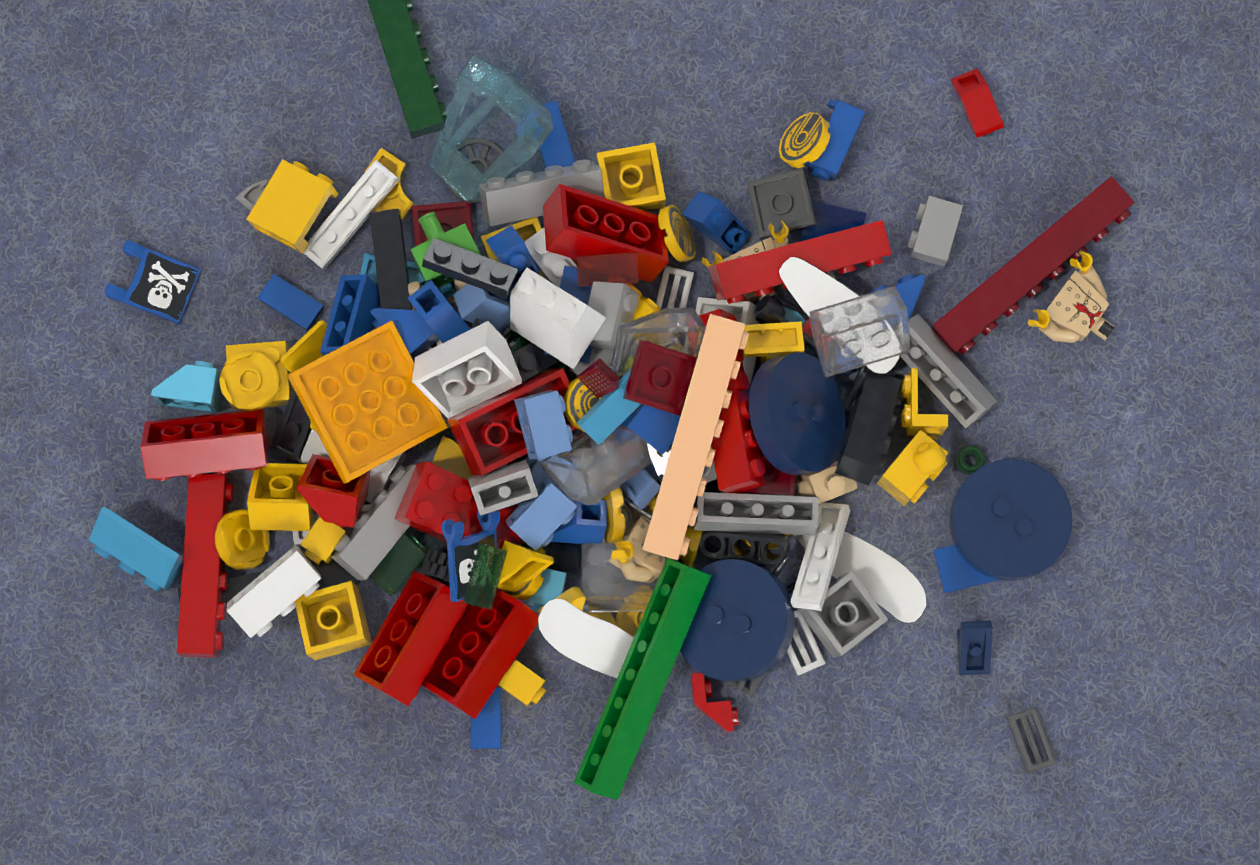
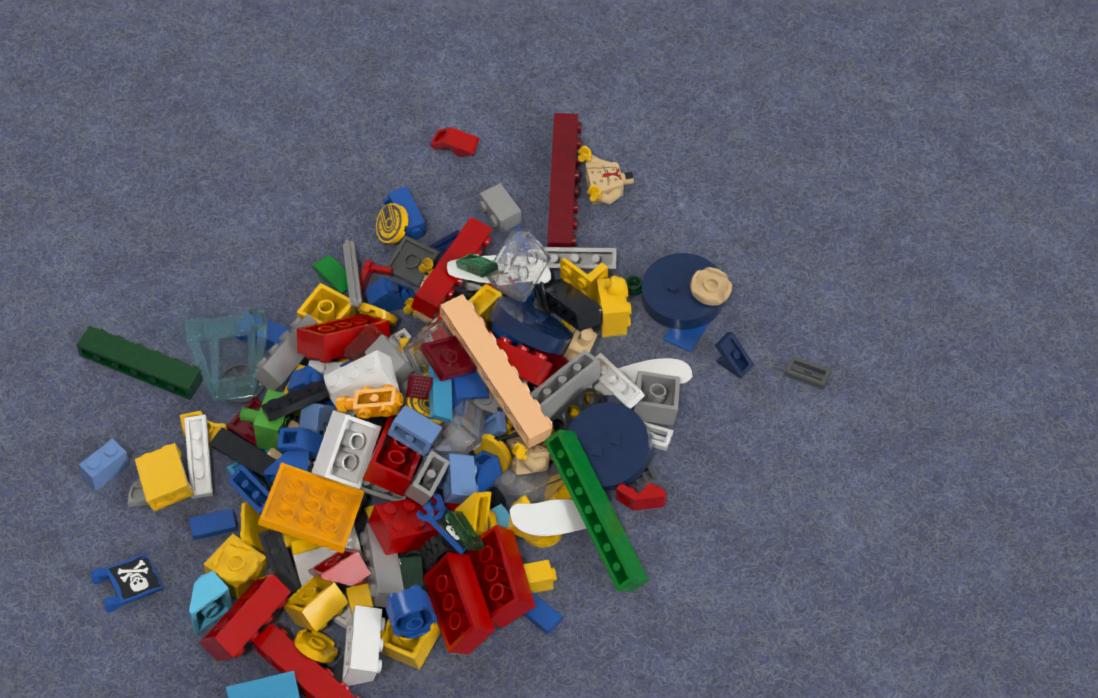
camera: 45 degrees left, 25 degrees down
none -> medium blue brick [79,439,129,491]
none -> green slope [312,254,348,294]
none -> light orange brick [336,384,403,419]
none -> light grey axle [343,239,362,308]
none -> red piece [356,260,393,309]
none -> blue brick [385,585,437,639]
none -> clear green tile [456,253,499,278]
none -> tan tile [690,267,732,306]

